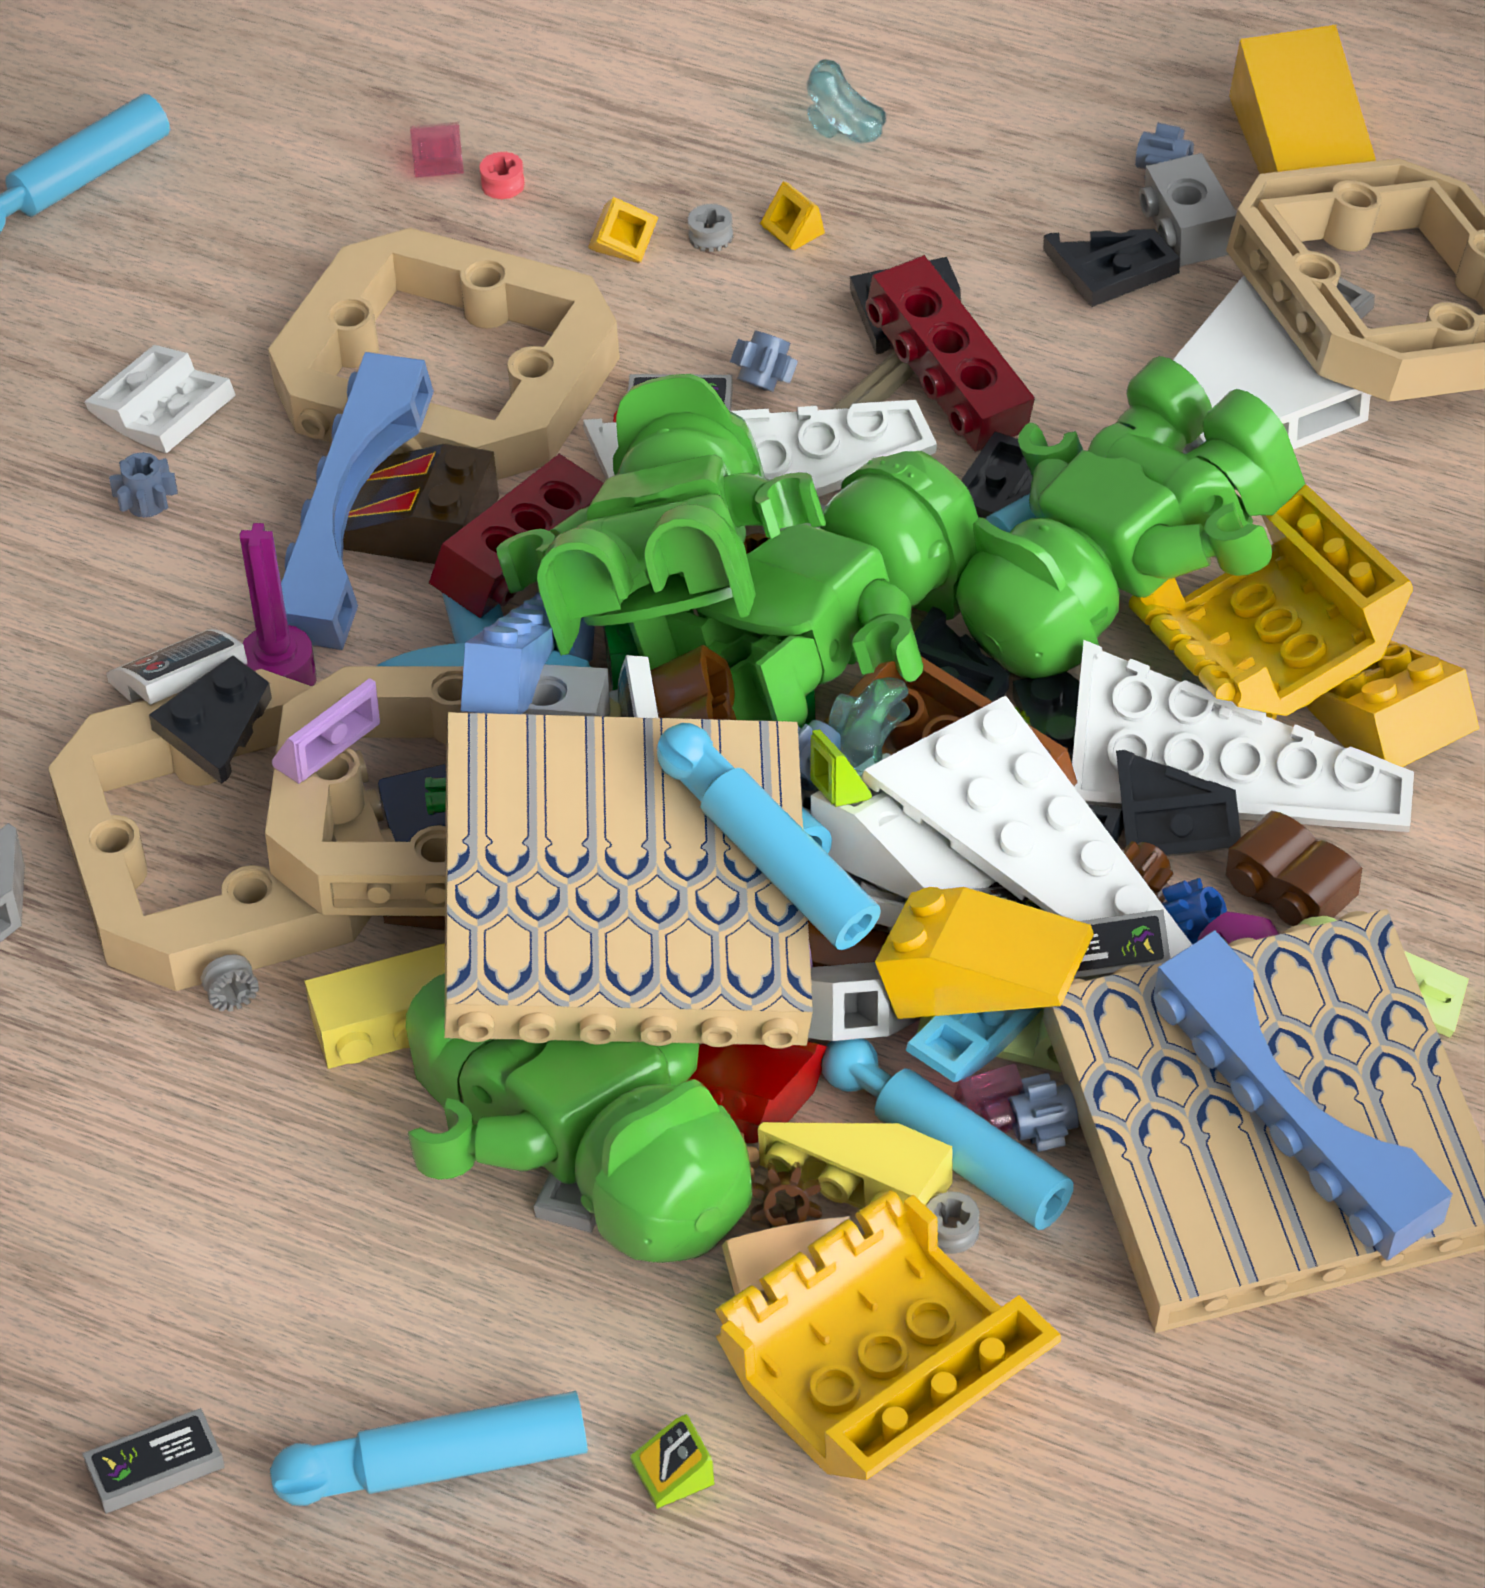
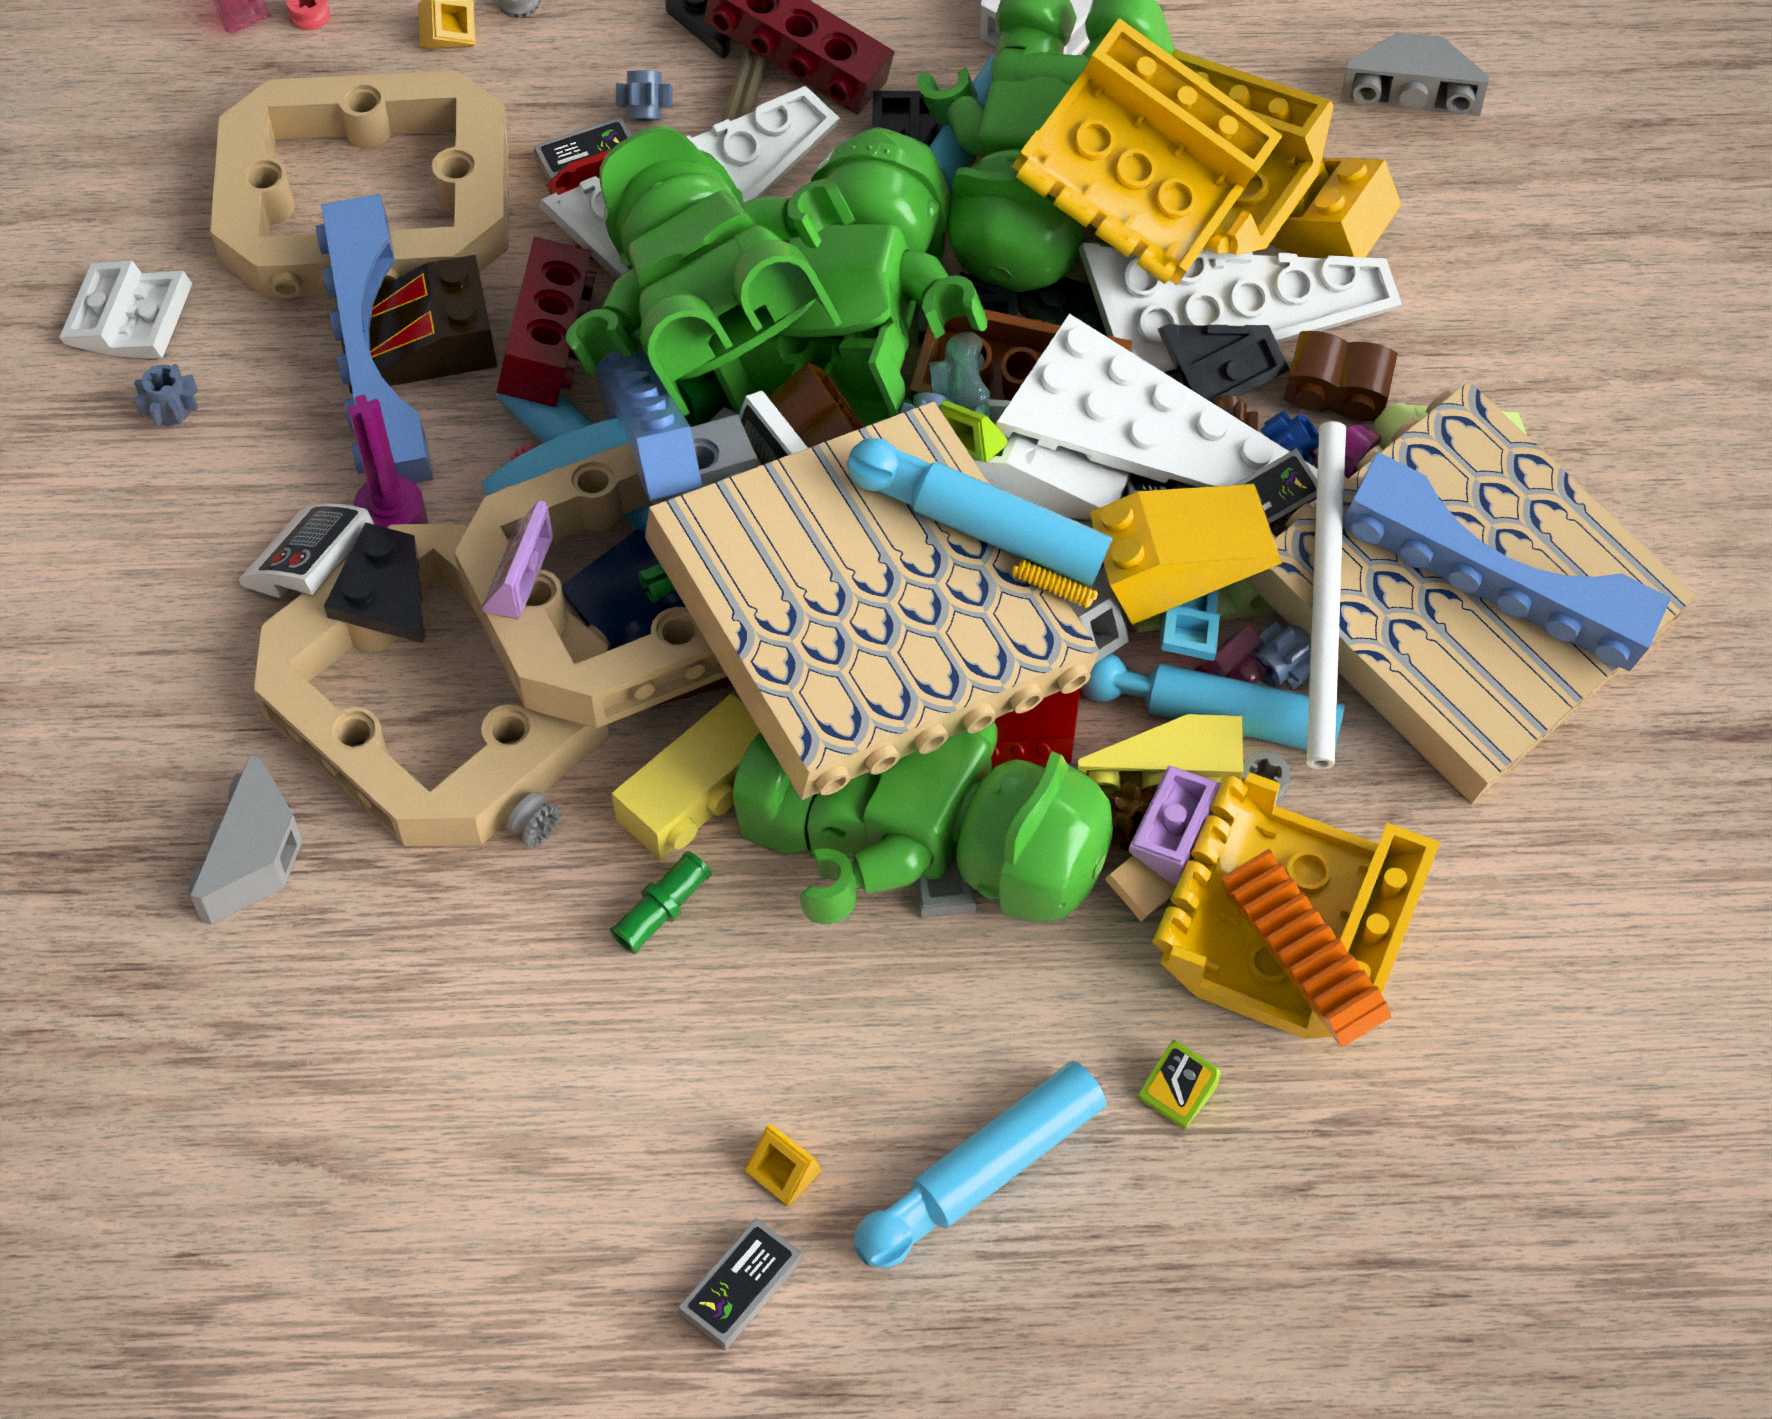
camera: 30 degrees left, 10 degrees up
none -> green pin [610,851,712,954]
none -> yellow slope [744,1124,822,1206]
none -> yellow slope [1011,18,1282,285]
none -> yellow piece [1012,559,1098,608]
none -> lavender slope [1129,765,1221,886]
none -> orange gear [1220,849,1391,1048]
none -> white piece [1306,421,1346,770]

